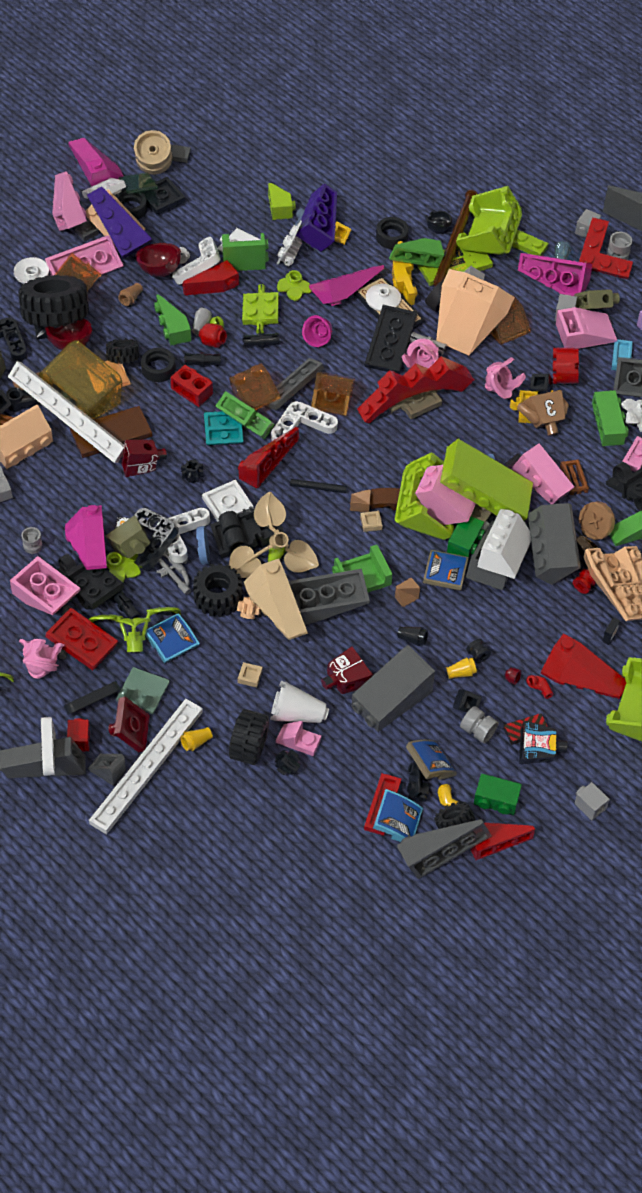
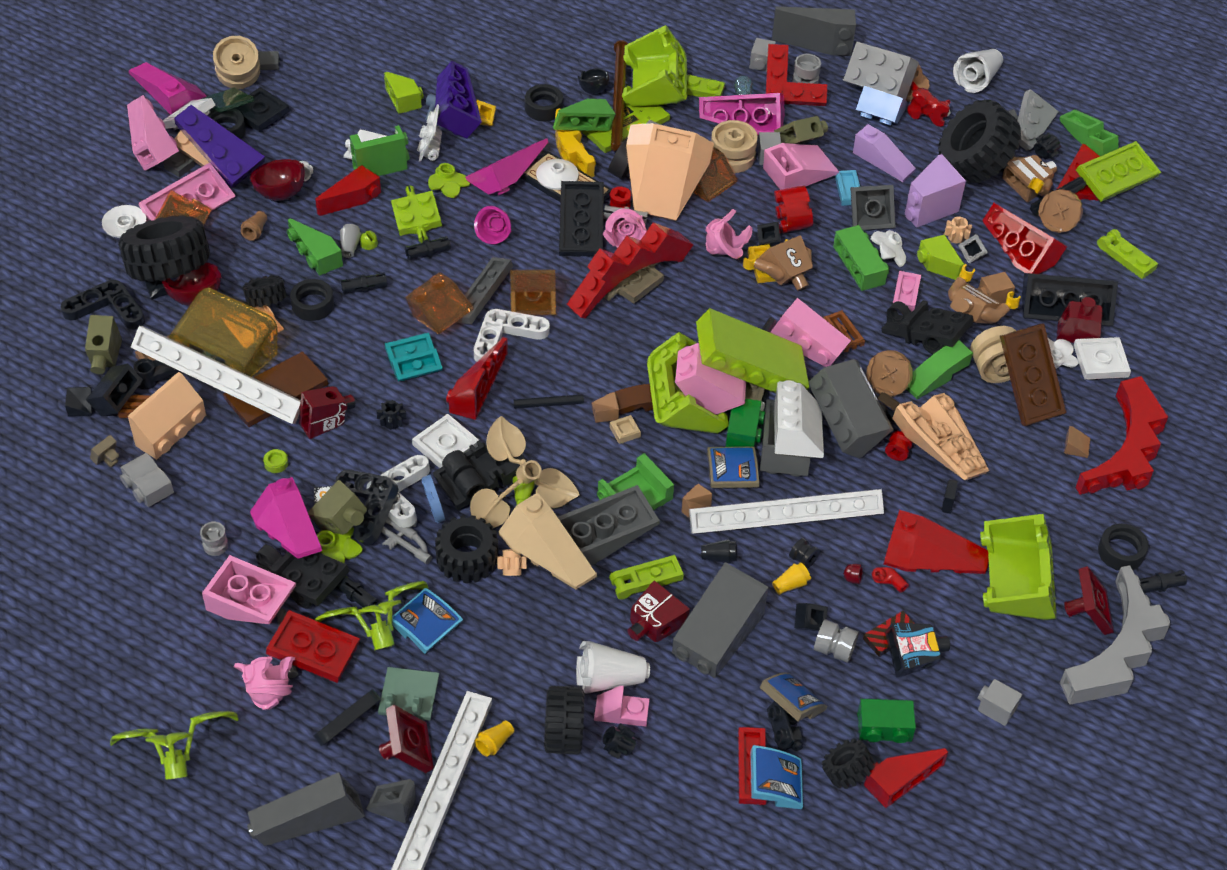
camera: 15 degrees left, 5 degrees down
white beam [41,717,56,776] -> none
red brick [67,718,90,751] -> none
red brick [170,365,213,407] -> none
white beam [172,237,220,284] -> none
red head [199,323,227,348] -> none
bright green slope [215,391,275,440] -> none
tan plate [238,662,263,688] -> none
dark grey slope [397,819,492,879] -> none
yellow arm [437,784,458,807] -> none
none -> lime tile [263,449,288,473]
none -> lime plate [609,555,684,600]
none -> red wheel [610,186,631,209]
none -> white plate [689,489,884,534]
none -> tan wheel [710,120,757,173]

